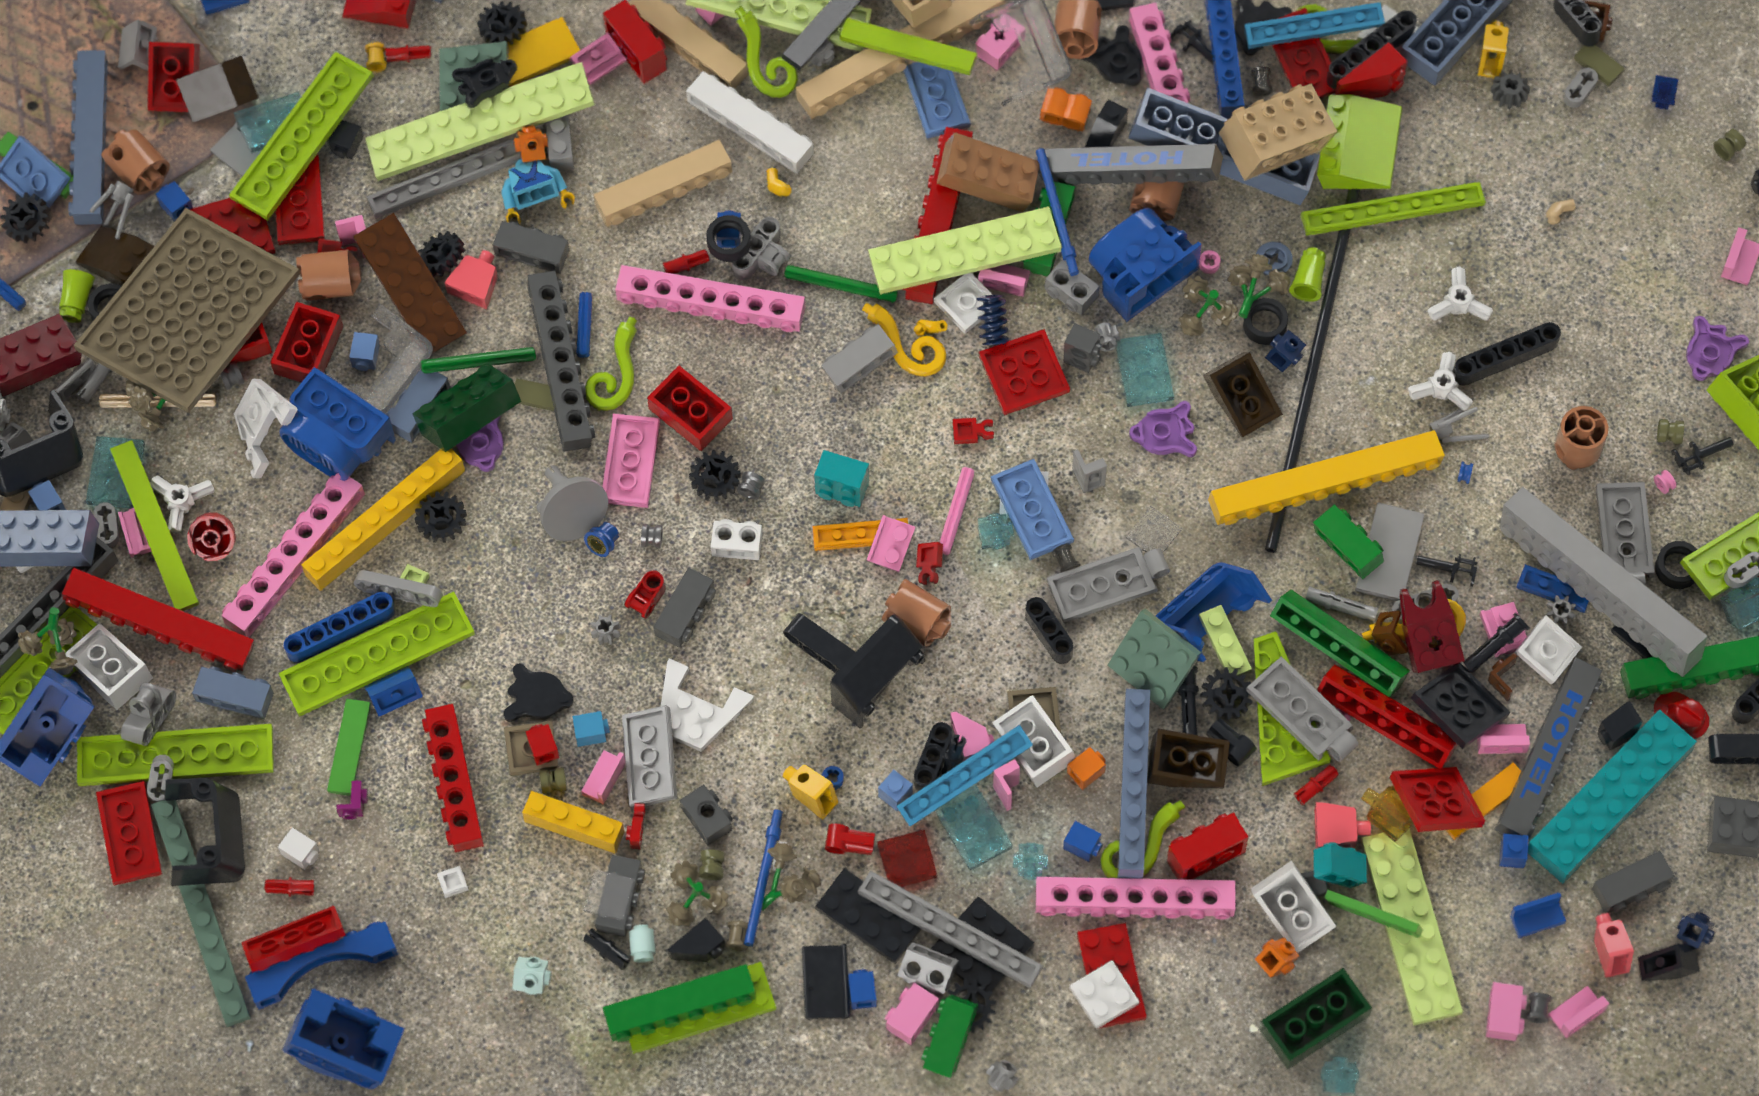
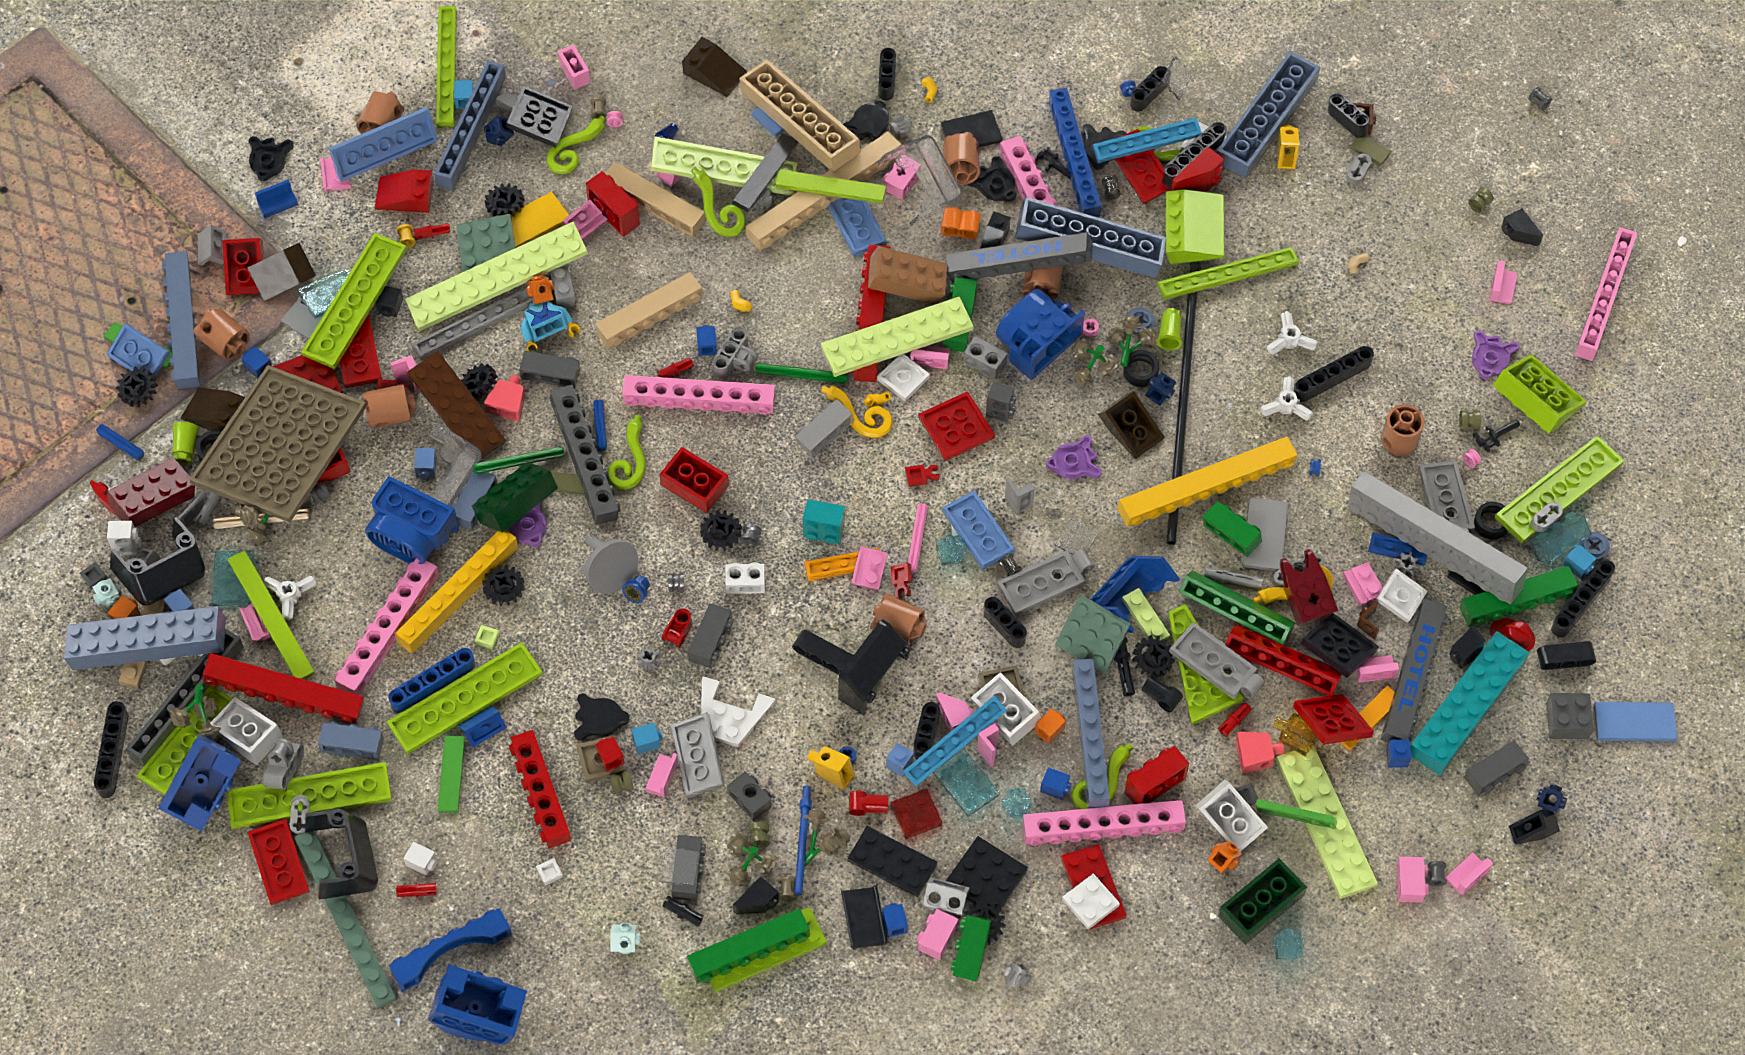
camera: 10 degrees left, 5 degrees down
light grey plant [90,181,134,240] -> none
light grey beam [94,502,120,548] -> none
red cylinder [187,512,236,561] -> none
white wing [234,379,298,479] -> none
red plate [241,906,346,973] -> none
red brick [270,302,343,382] -> none
magenta bracket [336,781,368,820] -> none
light grey beam [354,570,443,607] -> none
black tile [452,59,518,108] -> none
yellow brick [522,791,625,854] -> none
bright pink tile [602,414,660,508] -> none
red plate [626,803,646,850] -> none
light aqua brick [629,924,656,963] -> none
white brick [686,71,813,174] -> none
black tyre [707,215,751,262] -> none
light grey tile [858,871,1043,989] -> none
black pin [942,735,966,775] -> none
dark blue piece [976,295,1009,345] -> none
blue bar [1036,148,1079,276] -> none
light grey gear [1094,322,1121,352] -> none
clear light blue plate [1116,333,1174,407] -> none
dark brown slope [1147,728,1230,789] -> none
tan brick [1219,84,1338,181] -> none
teal brick [1313,842,1367,889] -> none
reddish brown bracket [1371,610,1408,655] -> none
black piece [1416,554,1478,587] -> none
light grey plant [1429,407,1489,445] -> none
black pin [1463,612,1530,674] -> none
dark grey gear [1490,69,1530,110] -> none
blue panel [1510,892,1566,938] -> none
coral torso [1594,913,1634,978] -> none
clear blue bracket [1650,75,1679,110] -> none

